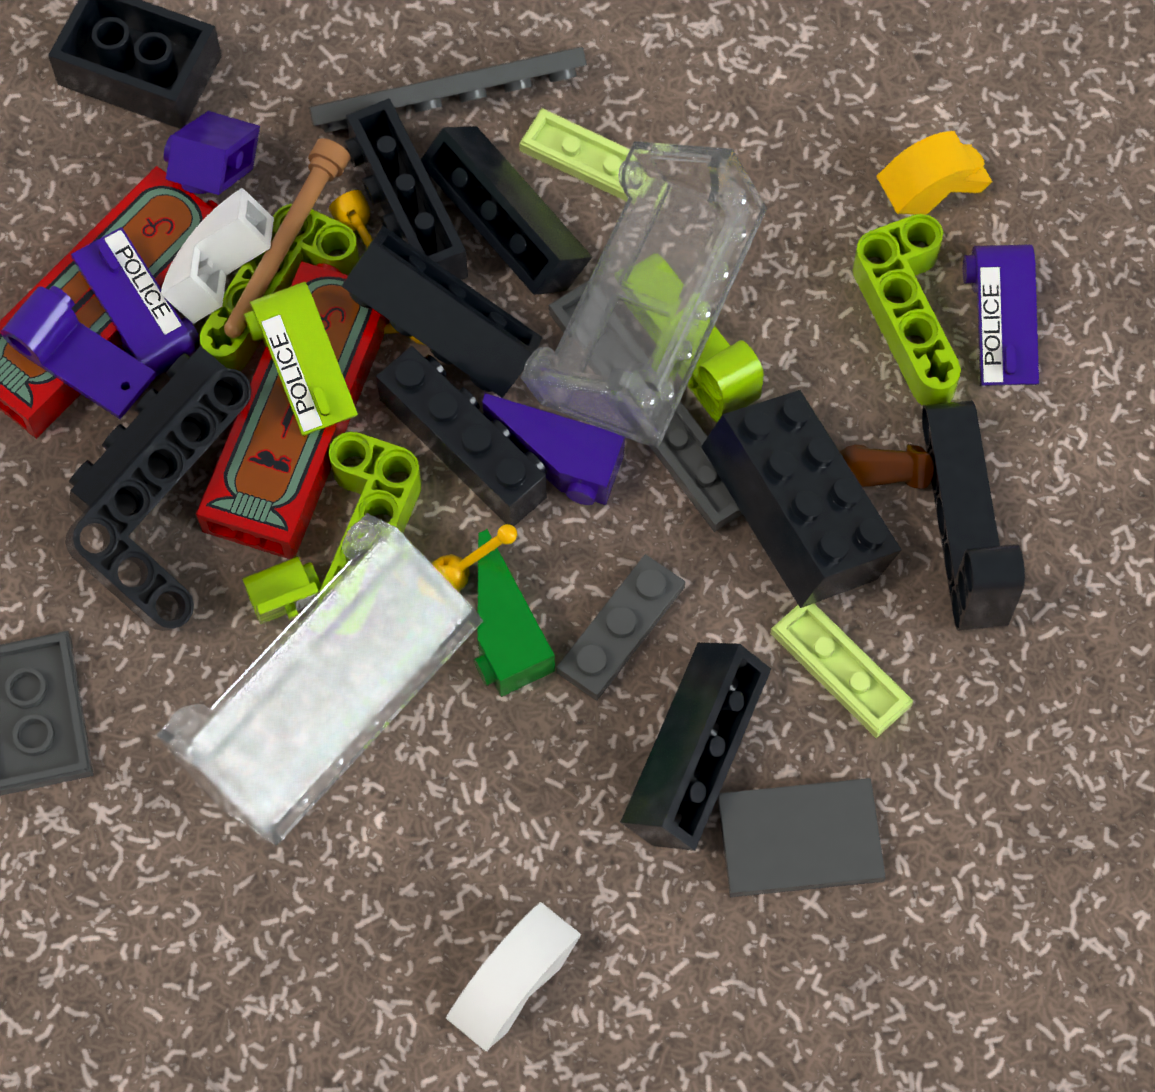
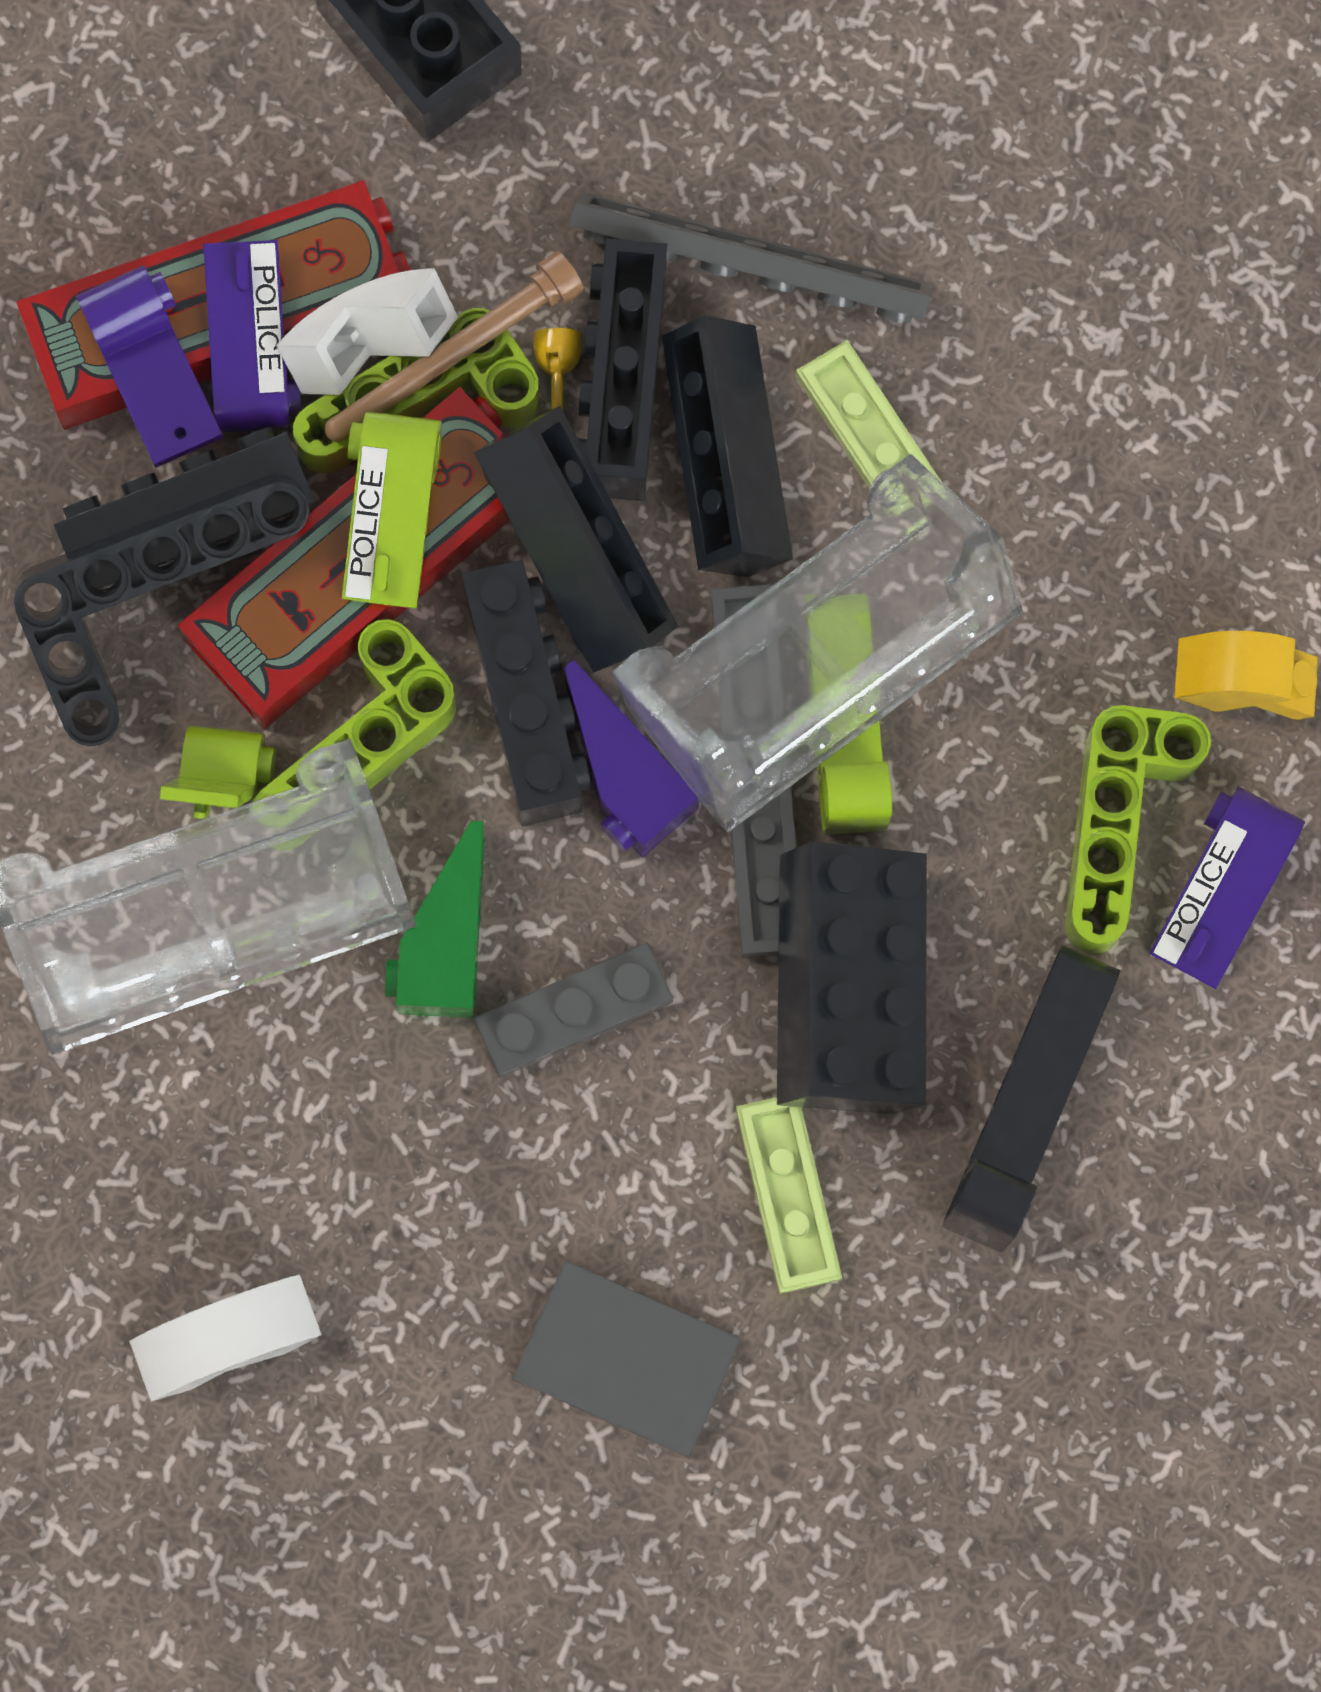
camera: 25 degrees right, 10 degrees up
dark purple brick [164,111,260,195] -> none
yellow hinge [425,524,518,598] -> none
black brick [620,642,771,851] -> none
reddish brown piece [840,444,934,489] -> none

